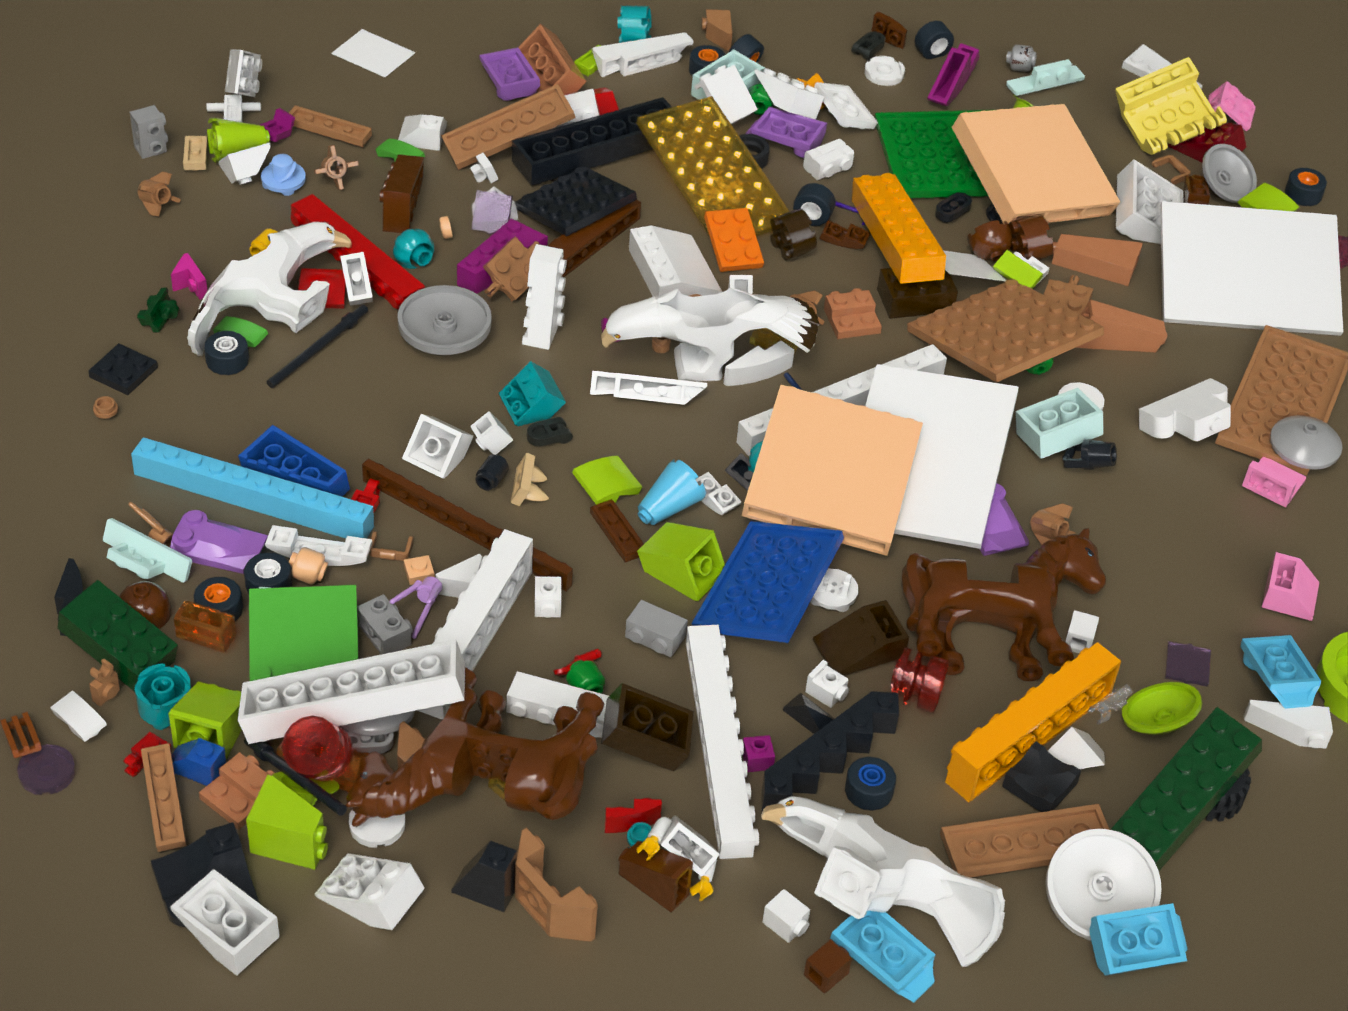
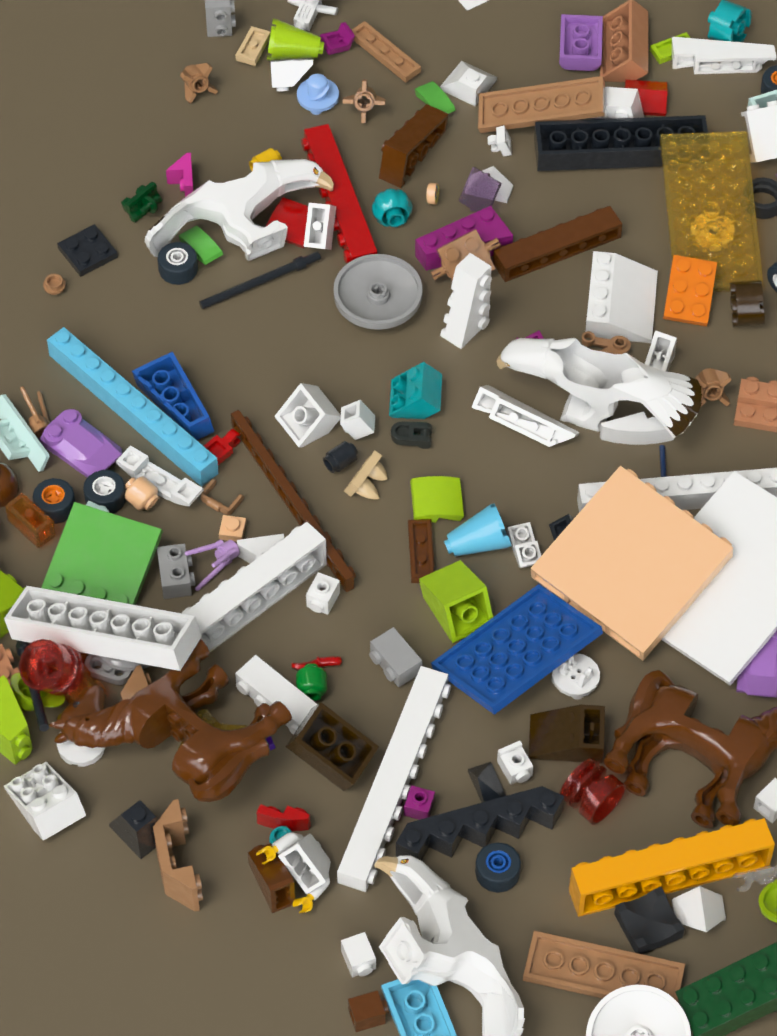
camera: 30 degrees right, 10 degrees up
black plate [515,166,637,236] -> none

